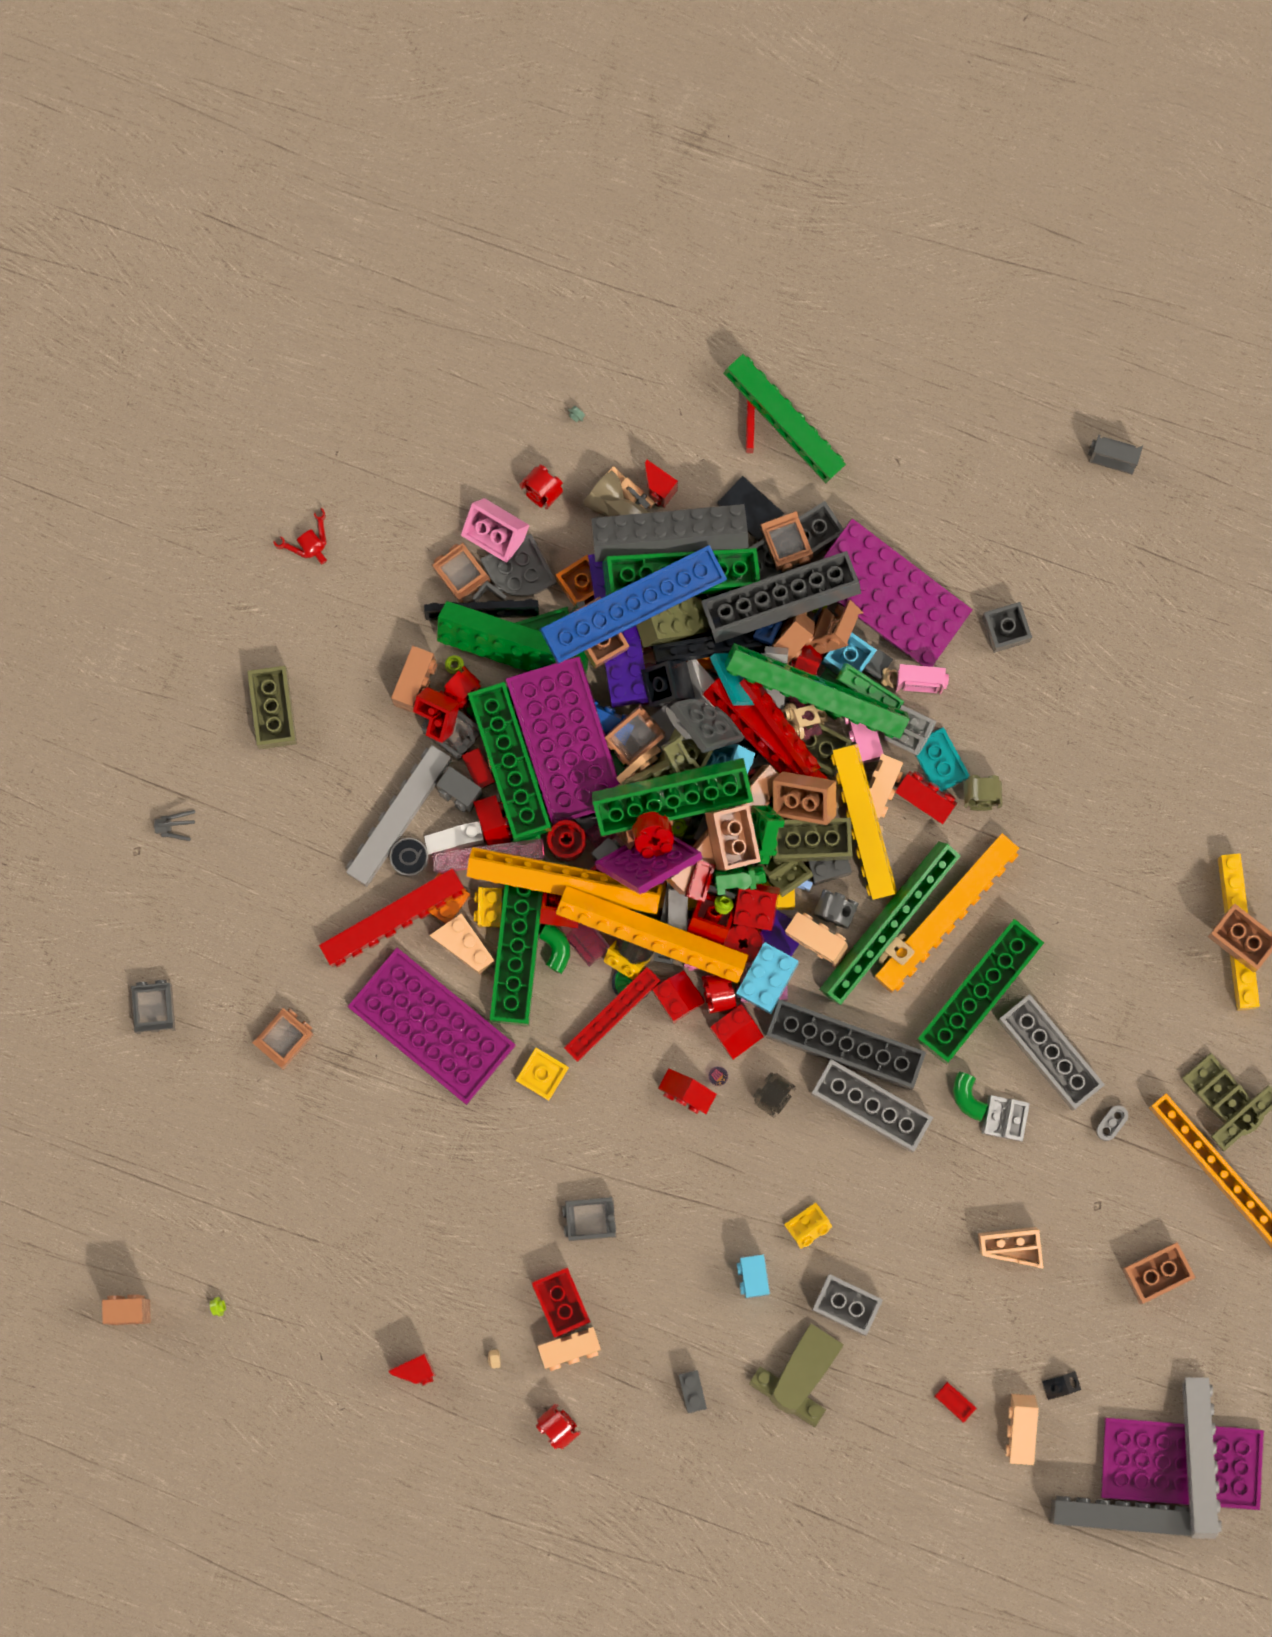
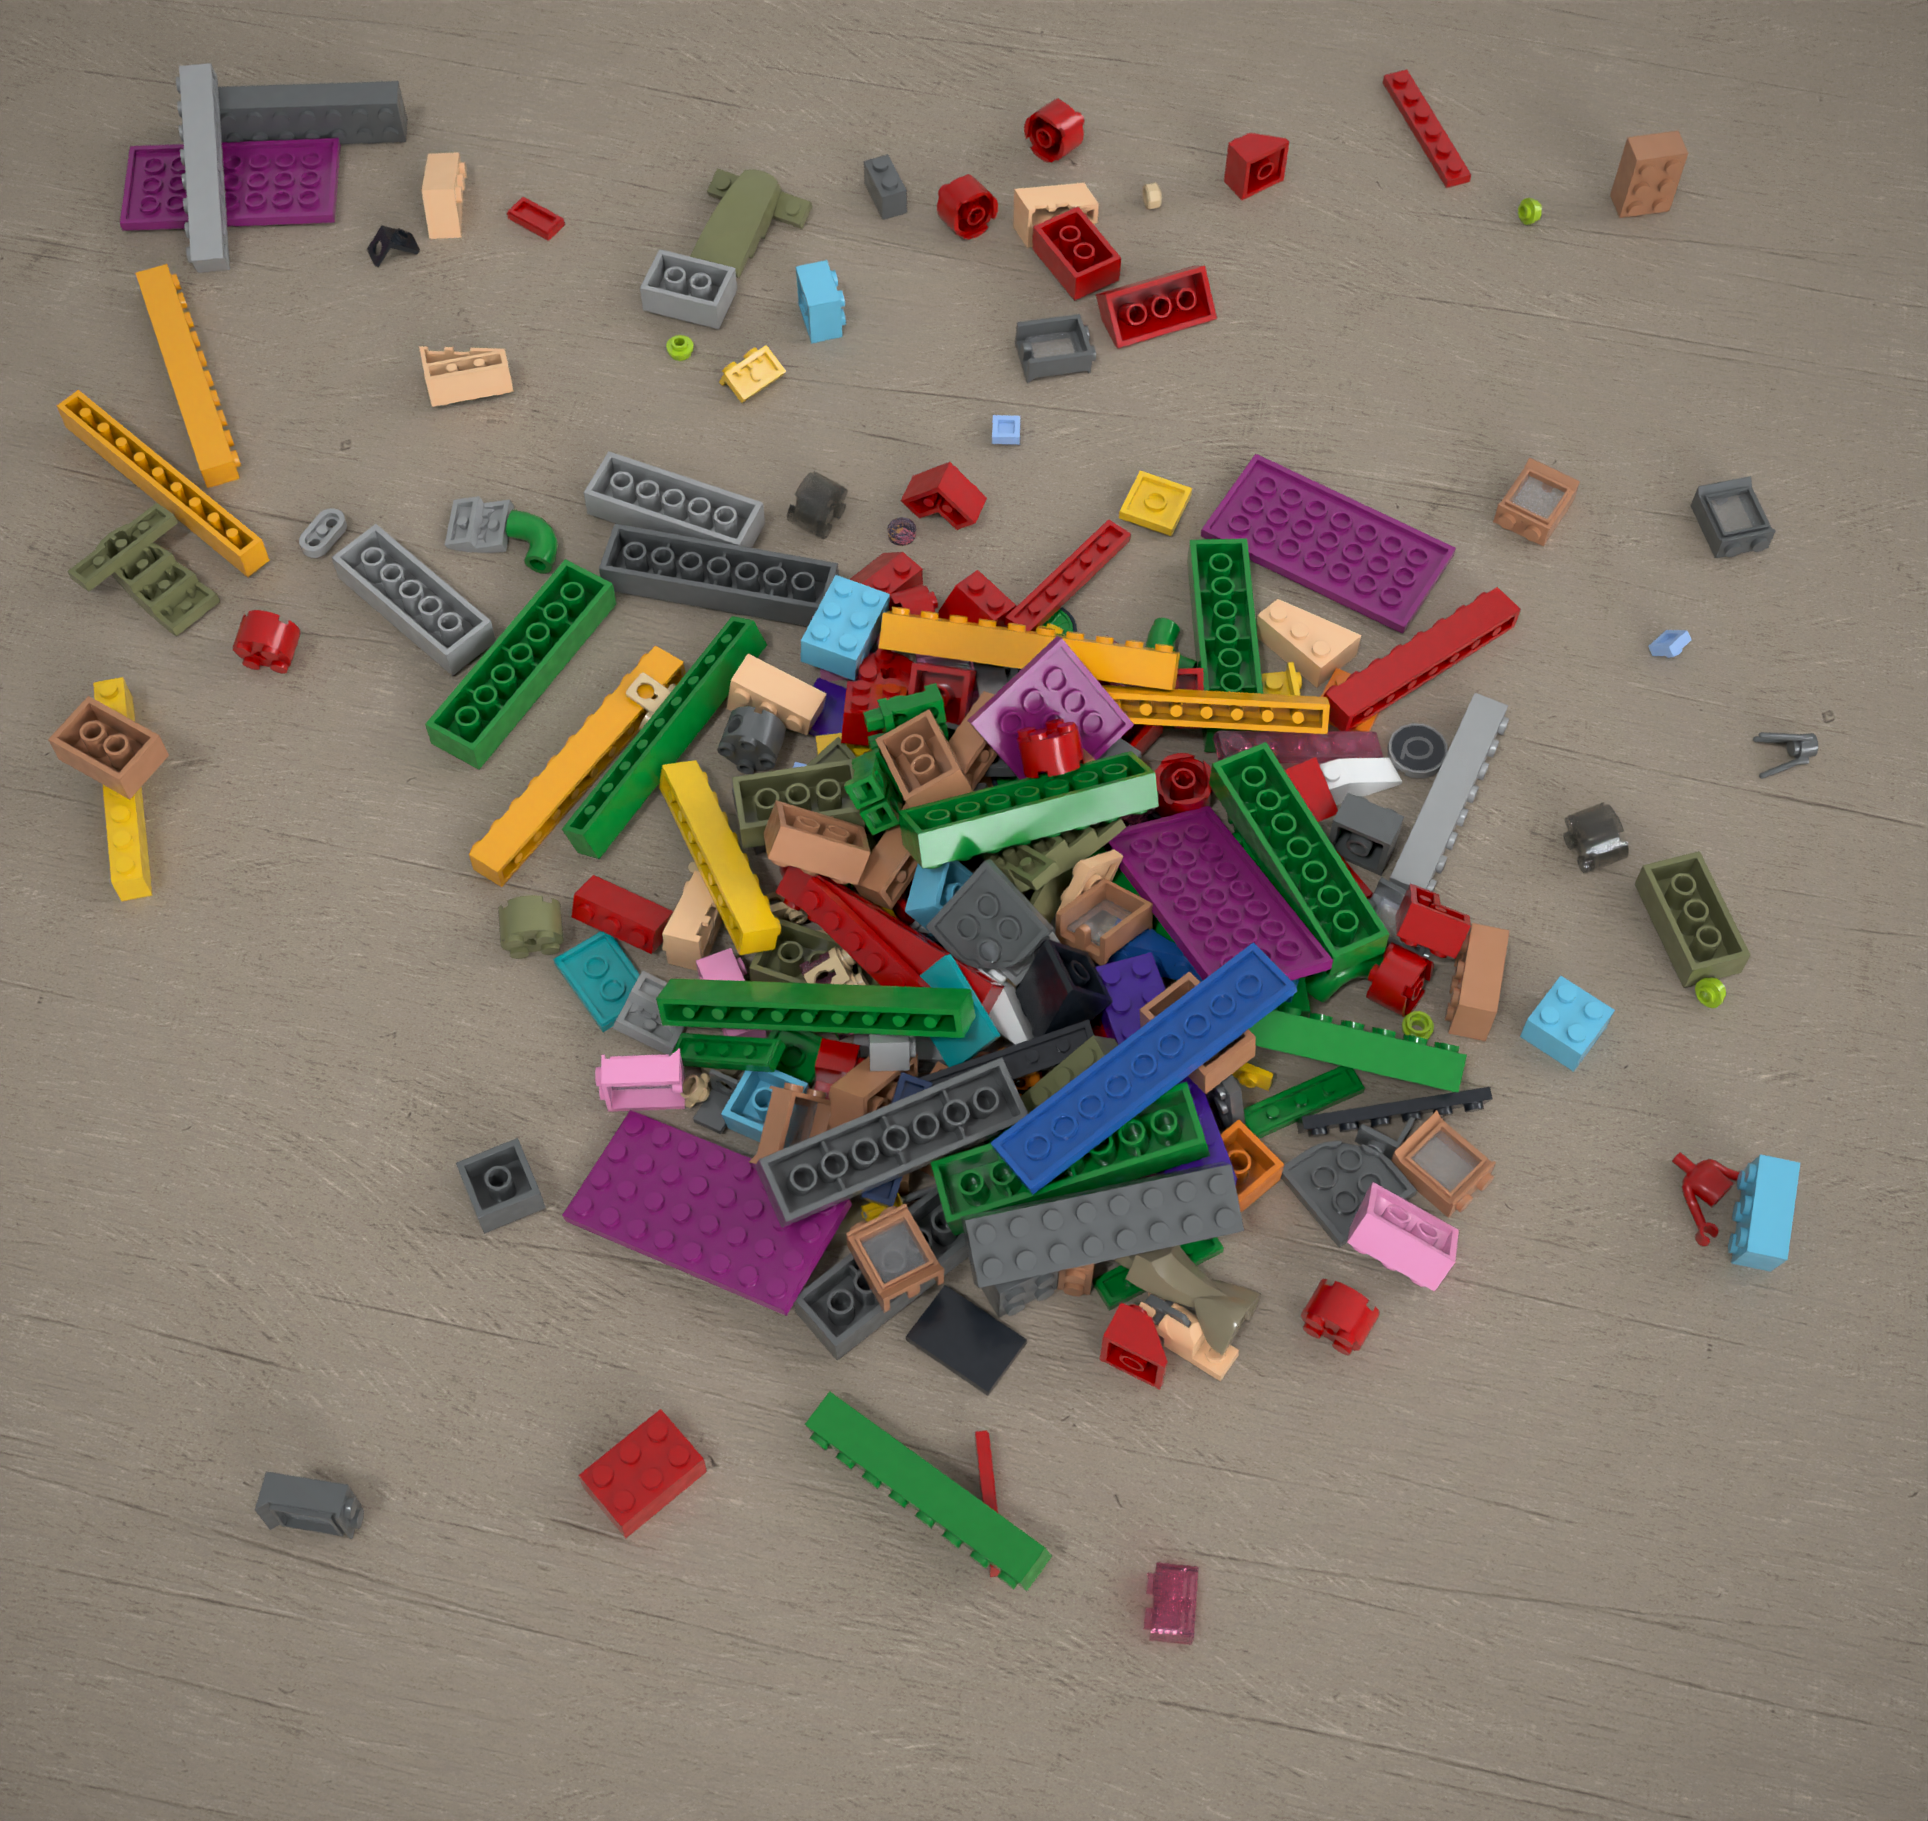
camera: 170 degrees right, 20 degrees down
sand green plate [568,406,585,423] -> none
tile [685,860,716,902] -> none
nougat brick [1122,1242,1195,1304] -> none
none -> light orange brick [135,264,242,488]
none -> red brick [233,610,301,674]
none -> red brick [578,1409,707,1539]
none -> lime plate [666,335,694,361]
none -> red brick [937,174,998,239]
none -> light blue plate [992,415,1020,445]
none -> red slope [1095,265,1217,348]
none -> clear pink brick [1143,1562,1199,1645]
none -> red plate [1383,69,1472,188]
none -> medium azure brick [1520,976,1615,1072]
none -> clear smoke brick [1563,802,1629,873]
none -> light blue plate [1648,630,1692,658]
none -> lime plate [1695,977,1726,1008]
none -> medium azure brick [1728,1154,1800,1272]

